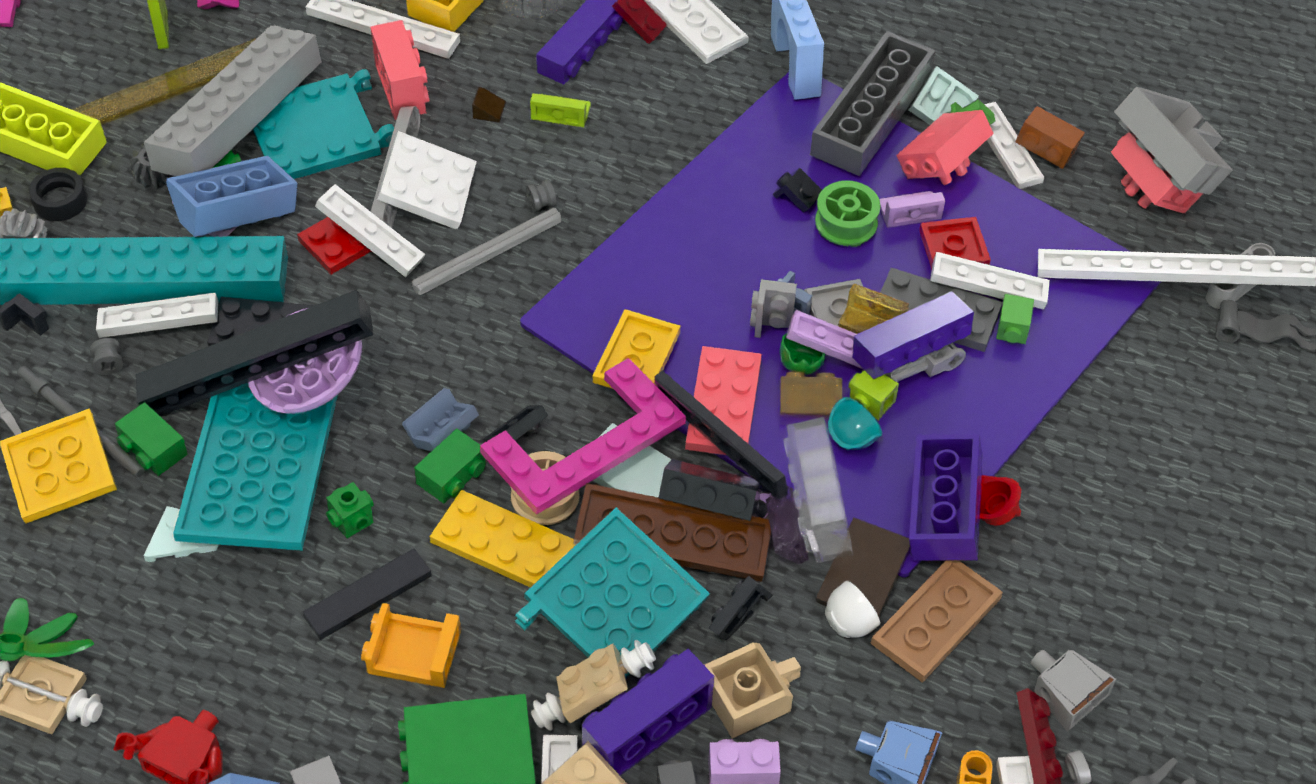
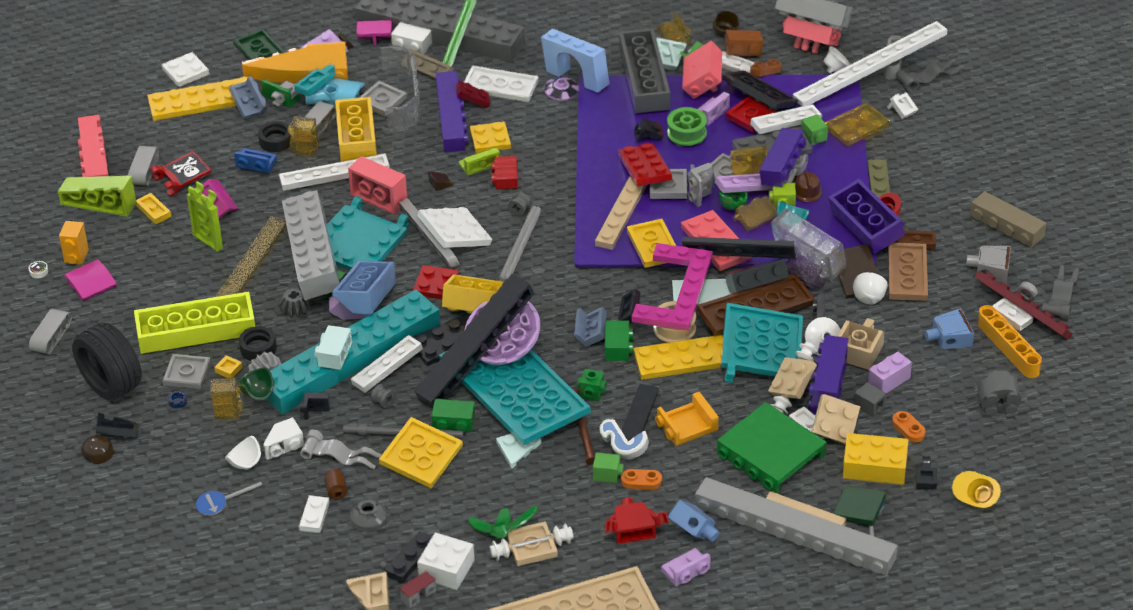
camera: 35 degrees left, 10 degrees down
white plate [315,184,425,277] -> none
none -> light aqua brick [315,325,352,370]
none -> yellow brick [442,274,503,314]
none -> yellow plate [470,122,511,153]
none -> red brick [491,155,518,189]
none -> dish [544,77,579,101]
none -> copper bar [574,389,595,465]
none -> bright green brick [593,453,624,483]
none -> tan plate [595,176,648,250]
none -> white animal [600,419,649,460]
none -> red plate [618,143,672,186]
none -> orange plate [621,469,662,490]
none -> light grey plate [650,169,687,199]
none -> clear yellow bracket [657,13,692,45]
none -> dark brown hair [713,10,740,37]
none -> black plate [722,70,798,110]
none -> dark orange plate [750,59,782,77]
none -> reddish brown piece [792,171,822,203]
none -> white dish [805,317,841,356]
none -> white piece [824,46,850,73]
none -> clear yellow plate [825,102,890,146]
none -> olive plate [868,159,890,197]
none -> white bracket [887,93,918,119]
none -> reddish brown plate [898,230,936,250]
none -> dark tan brick [970,191,1046,247]

